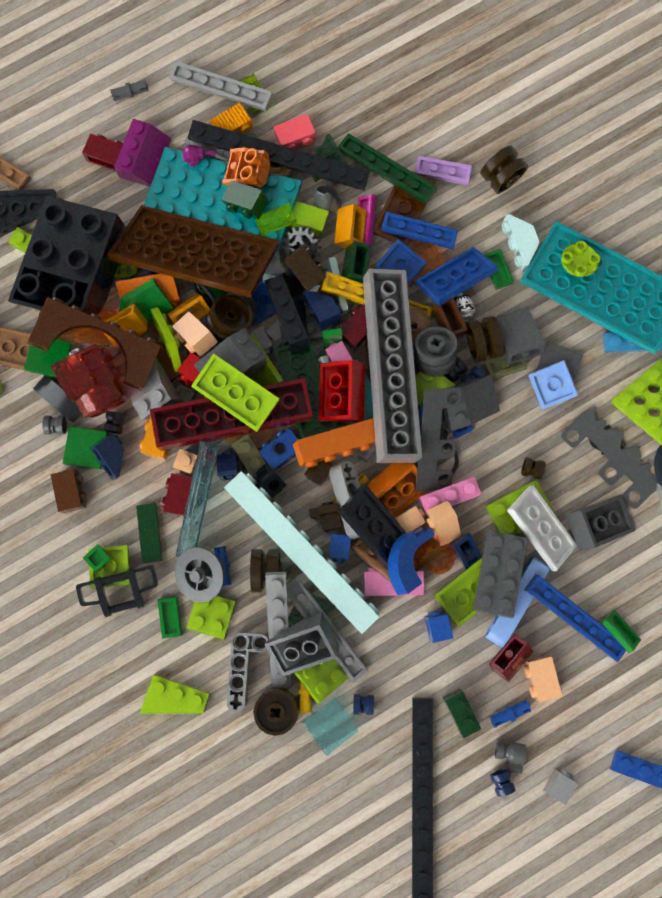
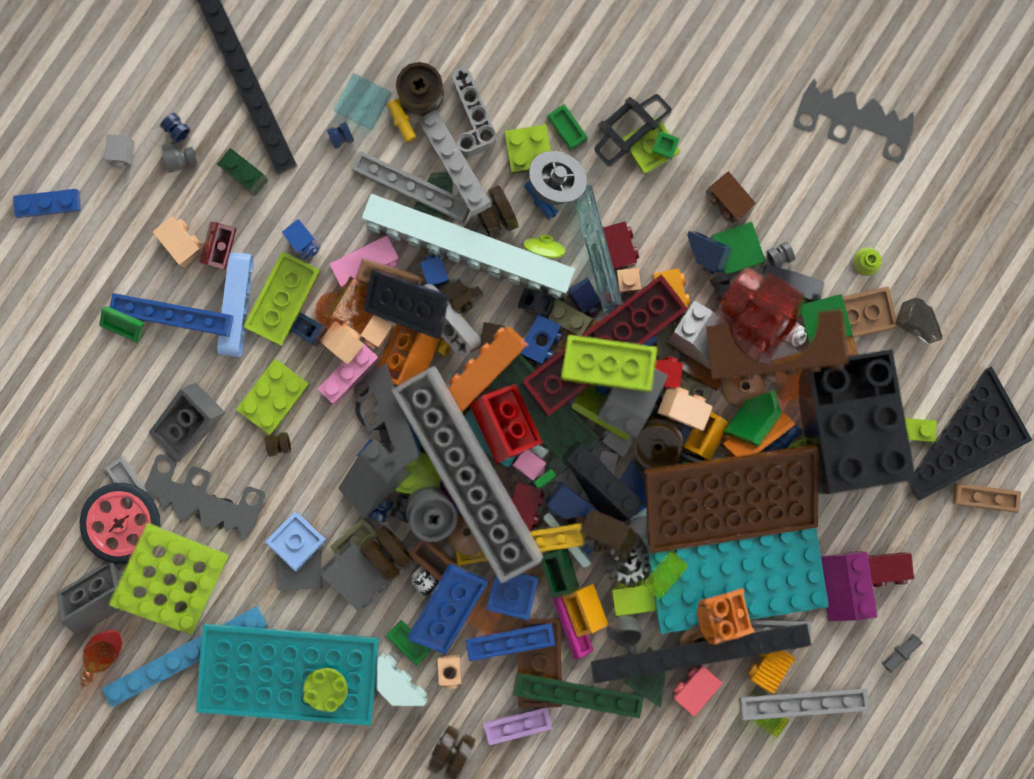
camera: 150 degrees right, 5 degrees up
light orange piece [103,303,148,347] -> none
dark green tile [136,503,163,563] -> none
lime wing [140,674,210,714] -> none
lime wing [151,307,181,372] -> none
magenta piece [183,145,215,167] -> none
piece [221,181,269,220] -> none
dark grey slope [265,612,339,677] -> none
lime plate [295,659,349,704] -> none
blue arch [388,528,435,595] -> none
dark grey brick [472,530,528,619] -> none
blue pin [489,700,531,728] -> none
white tile [507,485,577,571] -> none
none -> light nougat brick [438,655,462,689]
none -> lime dish [523,235,566,259]

